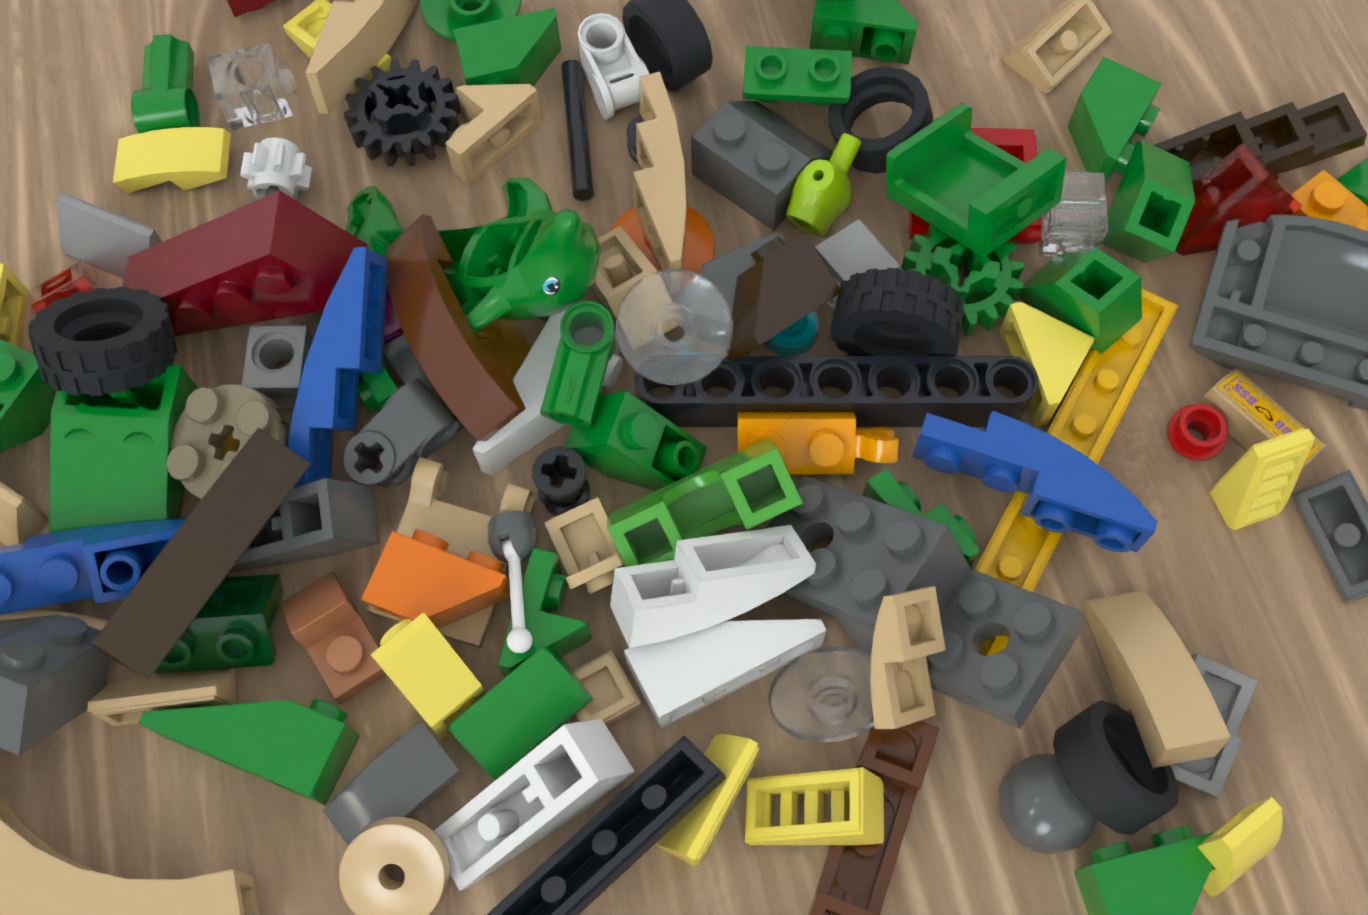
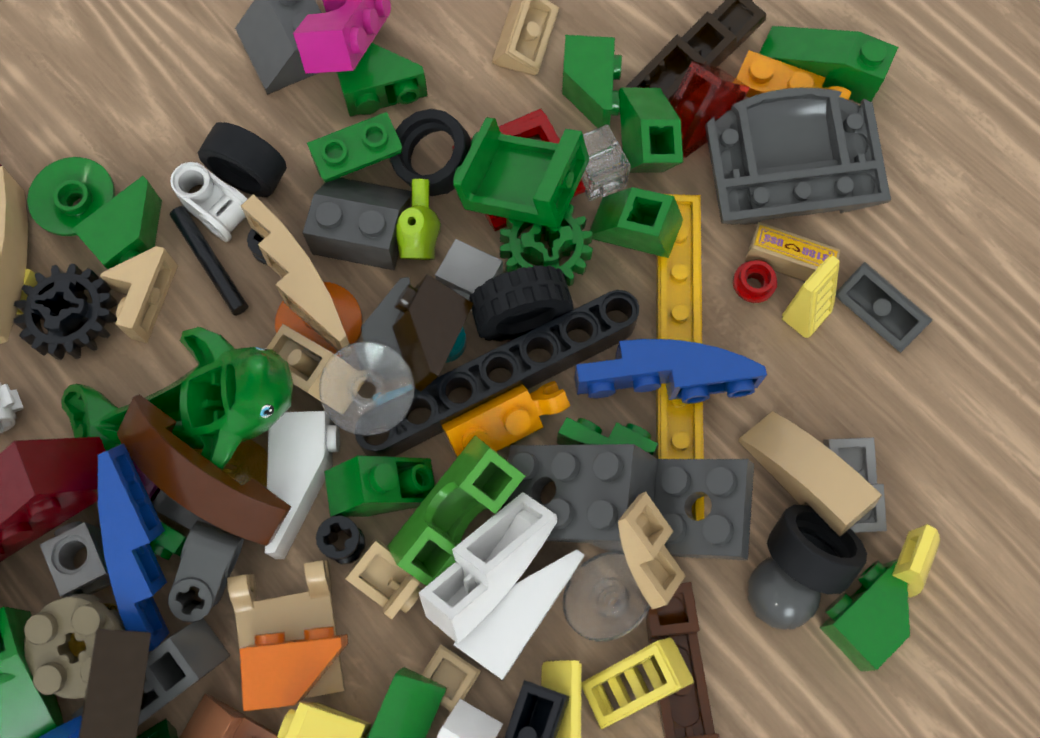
camera: 30 degrees left, 5 degrees up
hinge [488,511,537,653] -> none
green slope [498,548,592,677] -> none
green piece [540,301,616,428] -> none
light yellow slope [999,302,1096,428] -> none

